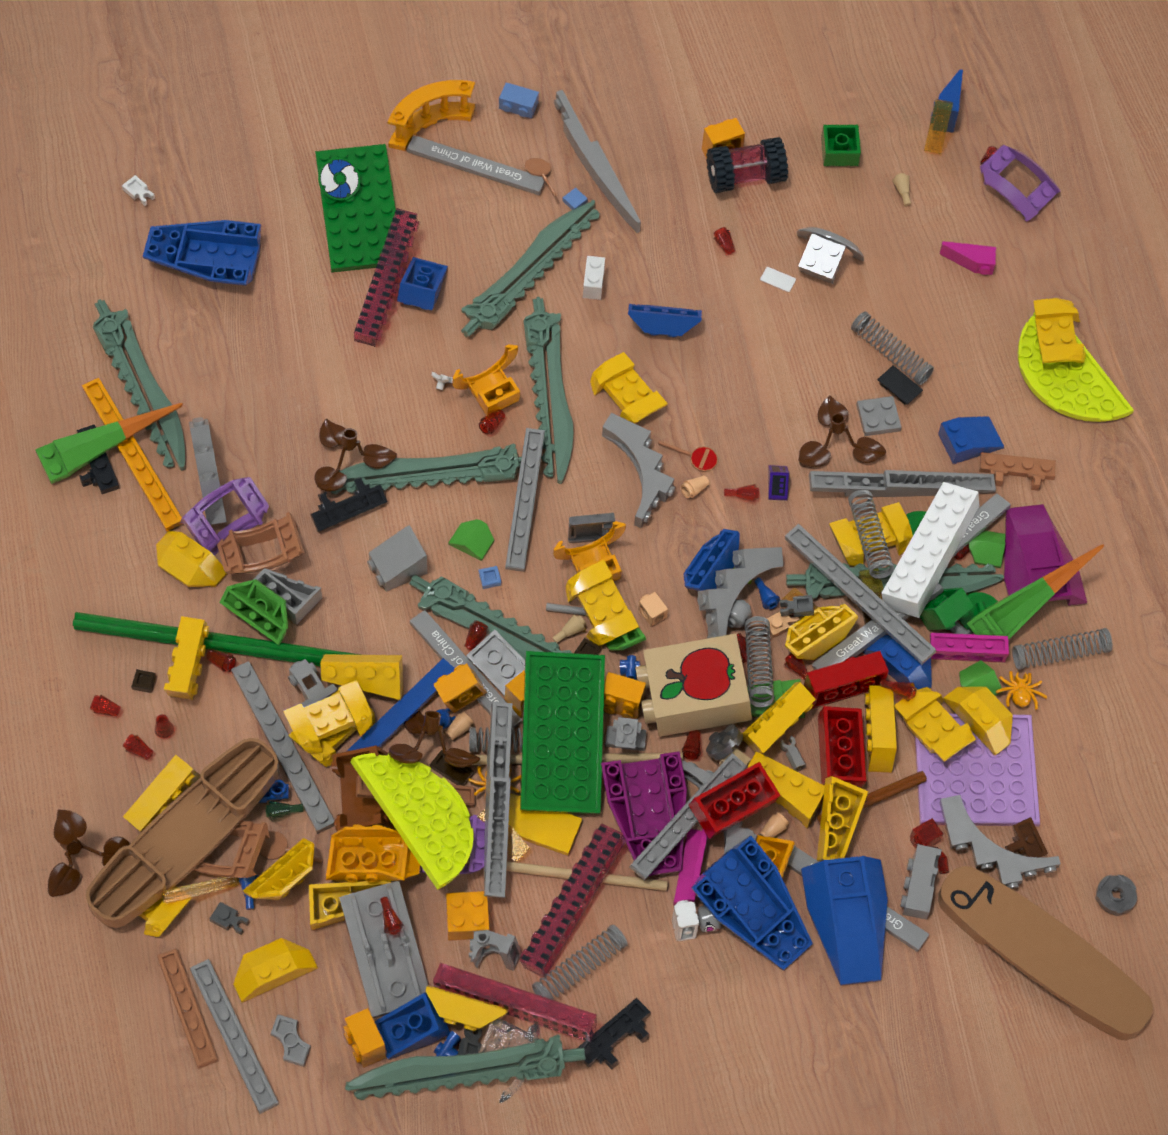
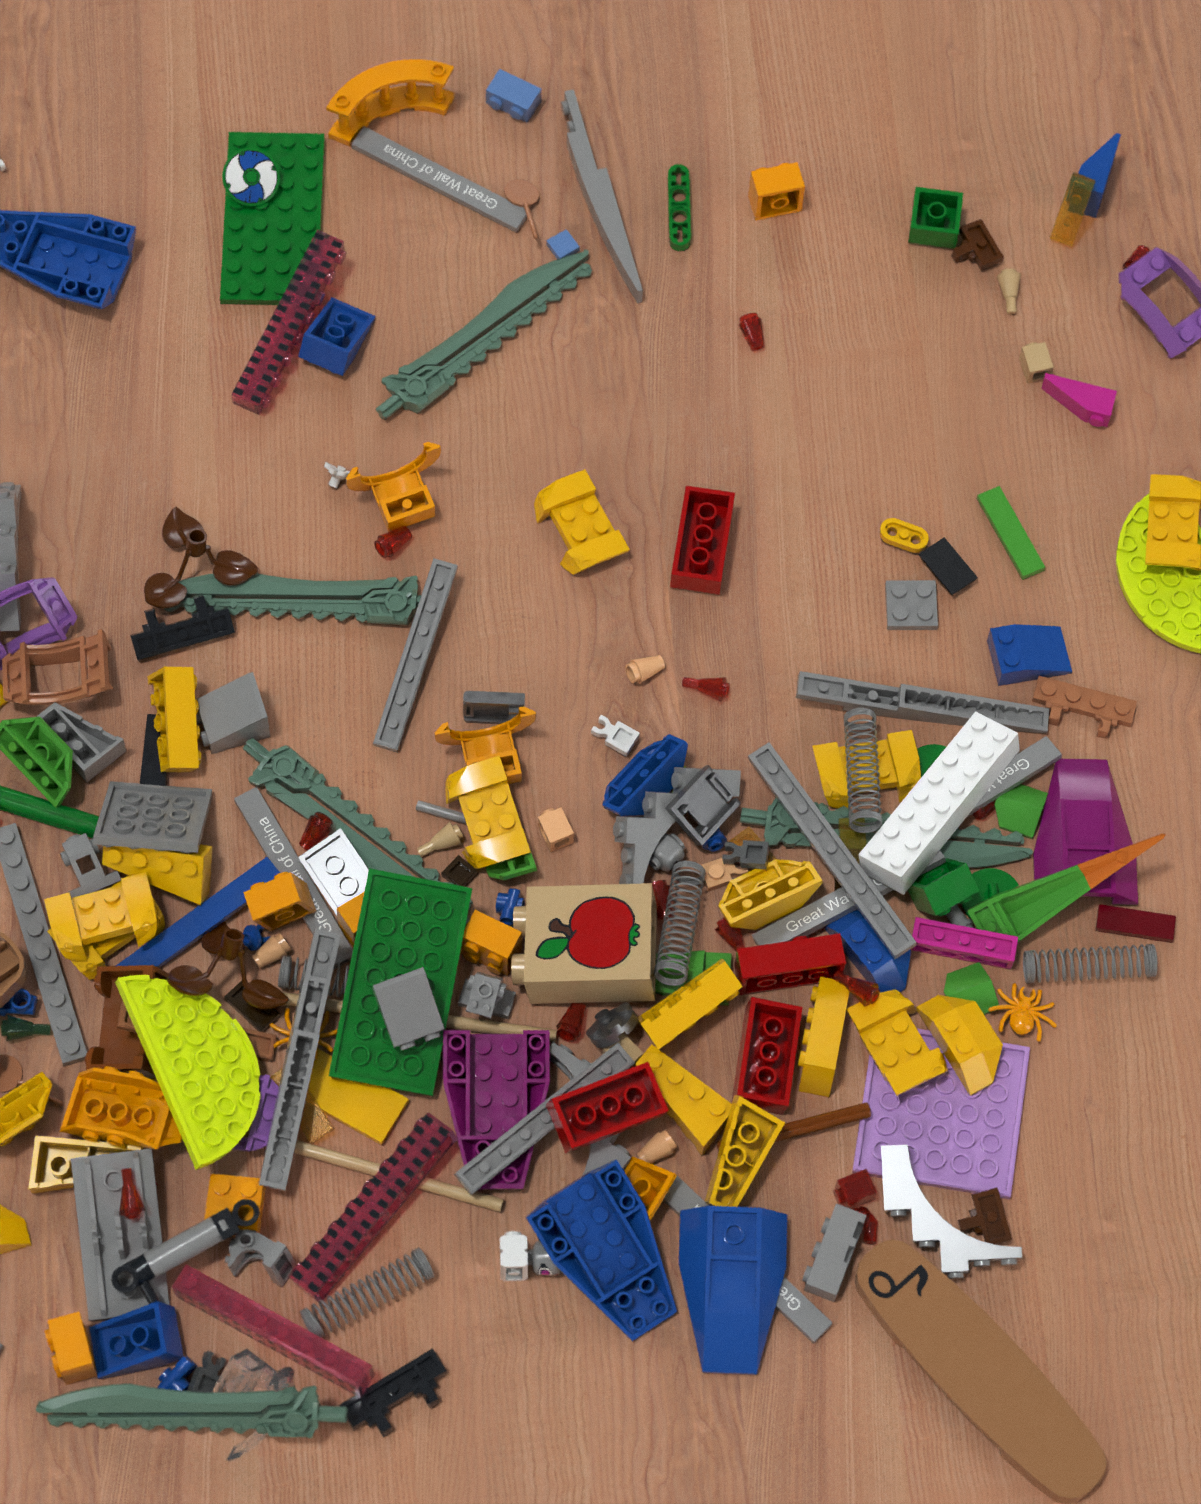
camera: 10 degrees right, 5 degrees up
yellow wedge [425,985,509,1031] -> none
bright green slope [448,519,494,561] -> none
medium blue tile [478,566,502,589] -> none
sand green piece [523,297,573,484] -> none
white brick [583,256,605,300] -> none
light grey arch [602,413,675,528] -> none
blue wedge [628,304,702,337] -> none
piece [658,441,718,472] -> none
dark pink fence [673,829,707,905] -> none
black plate [706,137,788,193] -> none
white sticker [760,267,796,292] -> none
slope [768,465,789,500] -> none
light grey bar [780,736,806,772] -> none
piece [797,227,864,284] -> none
reddish brown plant [798,395,886,467] -> none
light grey piece [851,311,934,385] -> none
flat silver plate [1095,874,1137,916] -> none
none -> light grey plate [93,781,212,853]
none -> piece [111,1199,260,1304]
none -> black tile [140,714,168,786]
none -> yellow wedge [147,666,201,772]
none -> light grey slope [372,967,444,1051]
none -> white plate [591,715,640,757]
none -> flat silver container [665,765,741,846]
none -> green beam [667,164,691,251]
none -> red brick [670,485,735,595]
none -> yellow plate [879,518,929,553]
none -> reddish brown hinge [951,219,1004,270]
none -> bright green tile [977,486,1045,580]
none -> tan brick [1019,342,1054,384]
none -> dark red tile [1095,904,1176,943]

